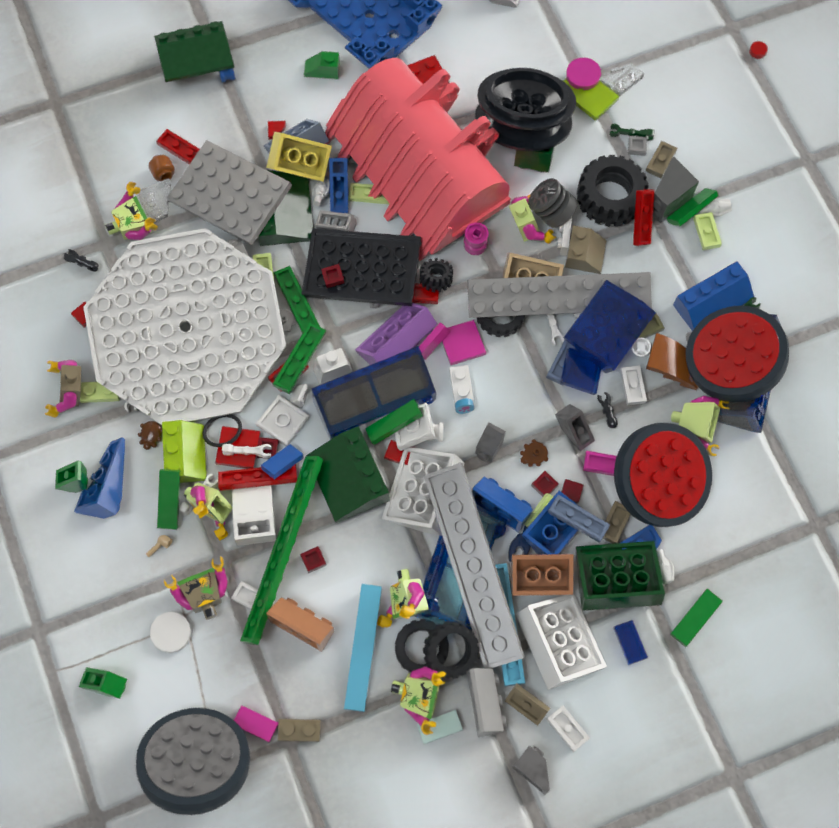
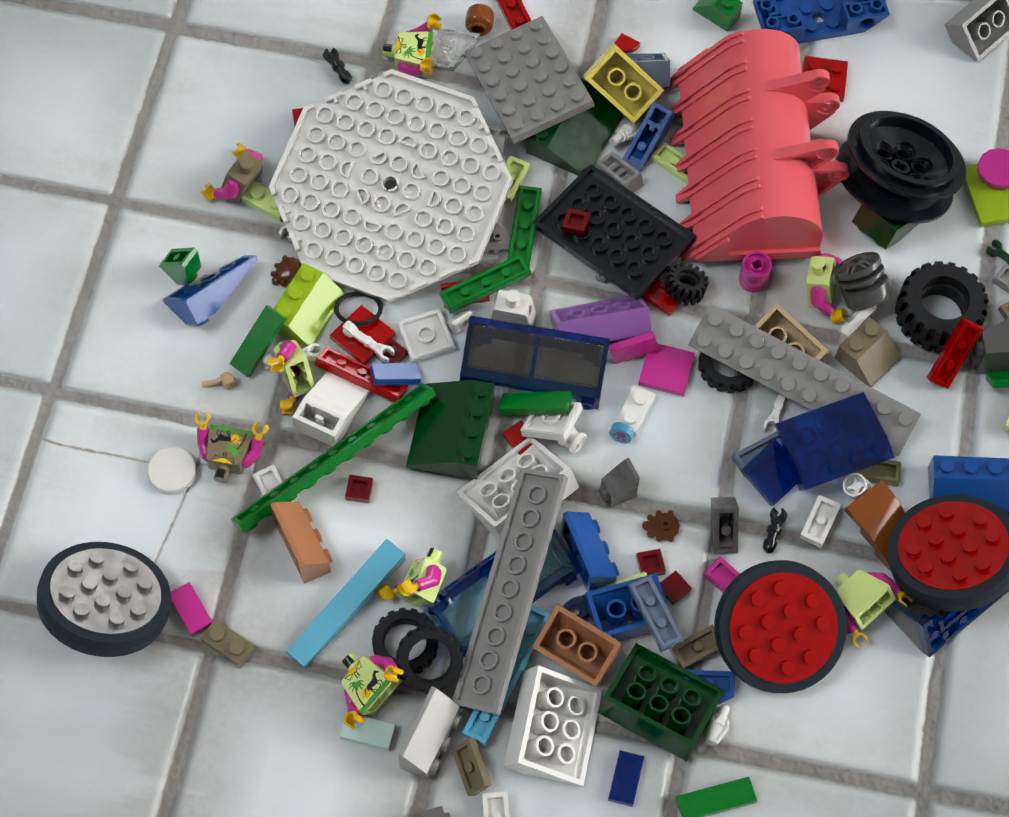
camera: 35 degrees right, 5 degrees down
green slope [79,667,127,699] -> none

